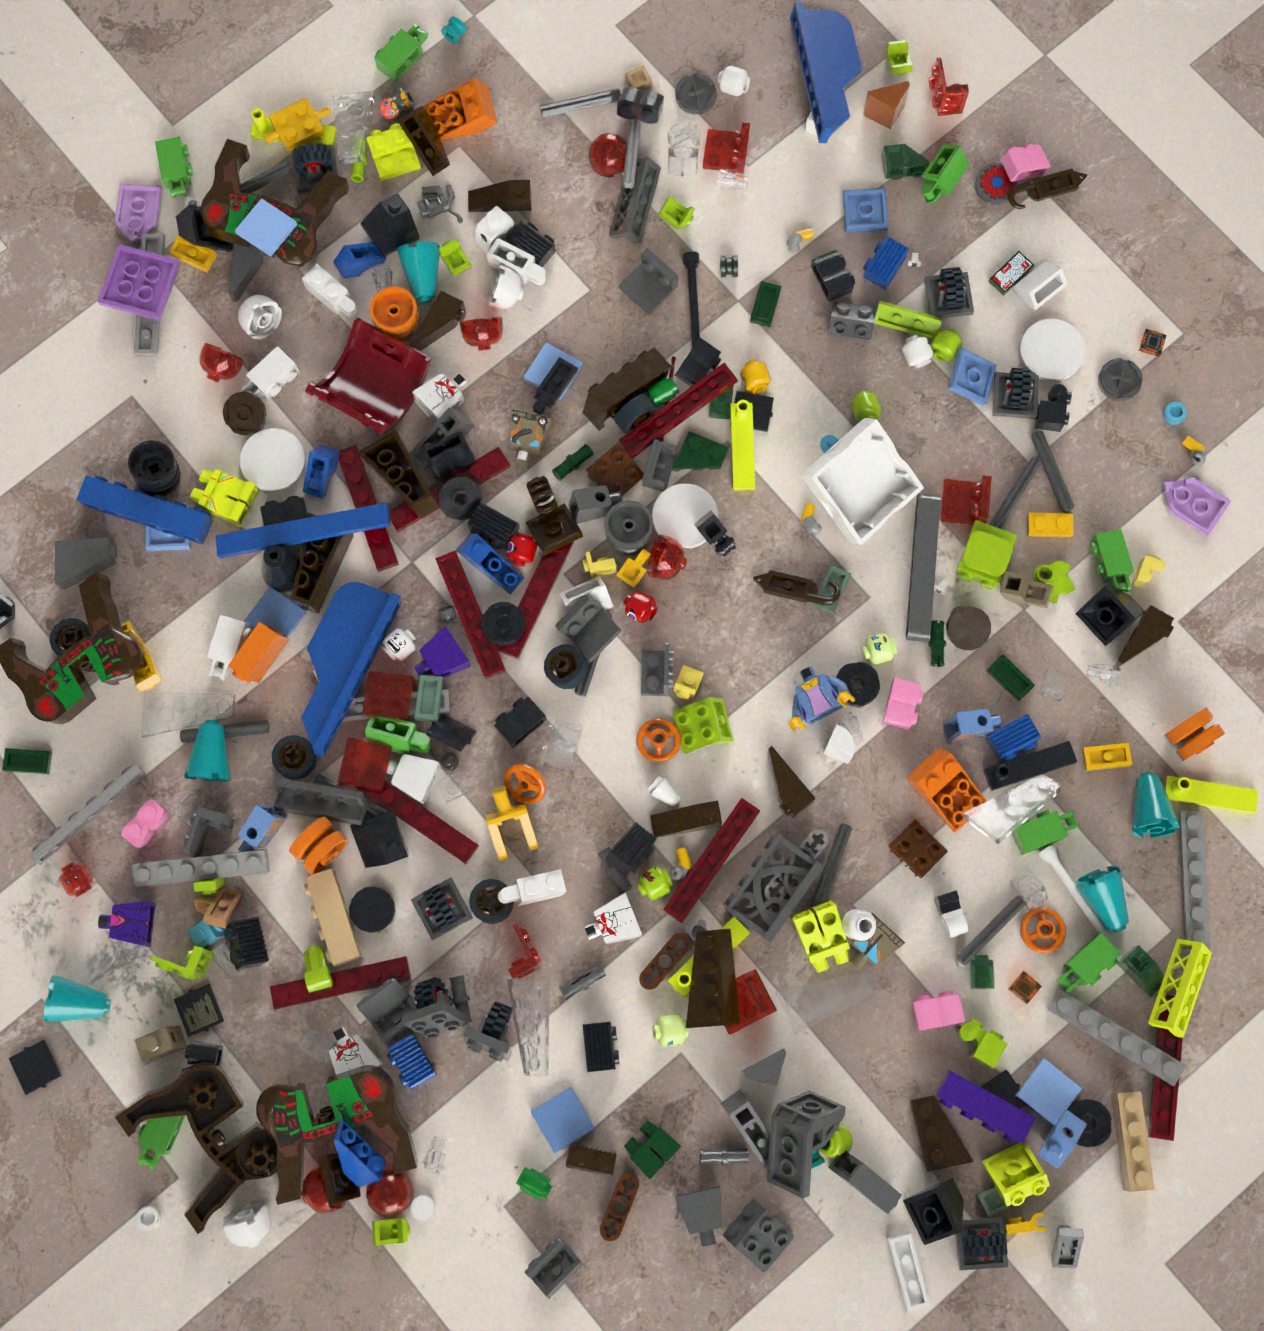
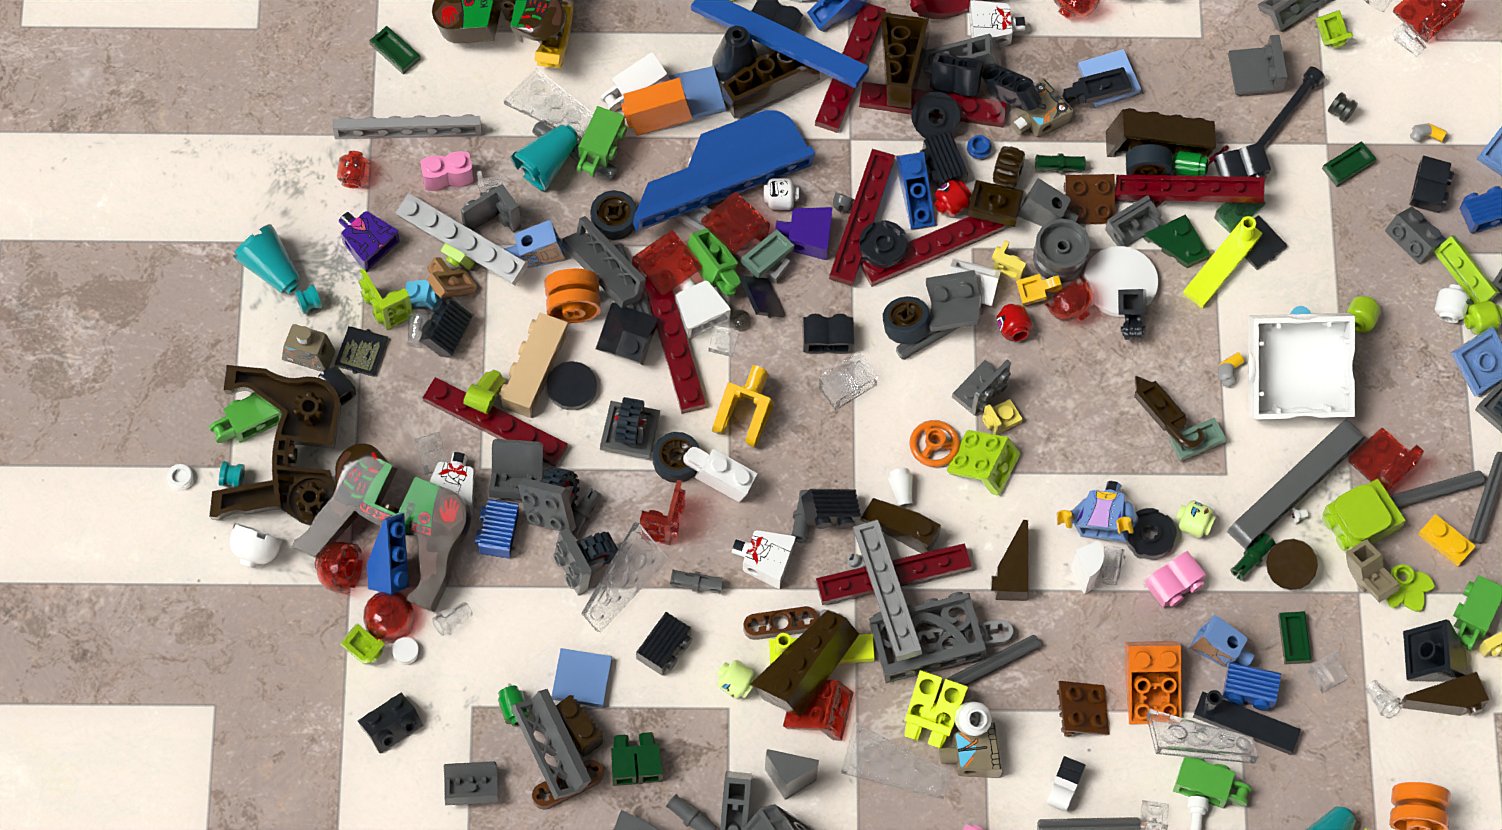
camera: 35 degrees right, 10 degrees down
black piece [8,1040,61,1095] -> none
dark brown tile [318,1153,361,1205] -> none
orange piece [503,764,546,804] -> none
lime head [637,866,672,900] -> none
yellow head [740,360,771,394] -> none
yellow plate [1082,743,1132,771] -> none
none -> teal wheel [218,461,245,487]
none -> teal wheel [294,284,322,315]
none -> black bracket [358,692,423,754]
none -> dark grey fence [511,689,592,800]
none -> bright green brick [577,106,627,177]
none -> light grey plate [853,520,922,662]
none -> blue plate [967,135,992,159]
none -> black beam [982,65,1042,111]

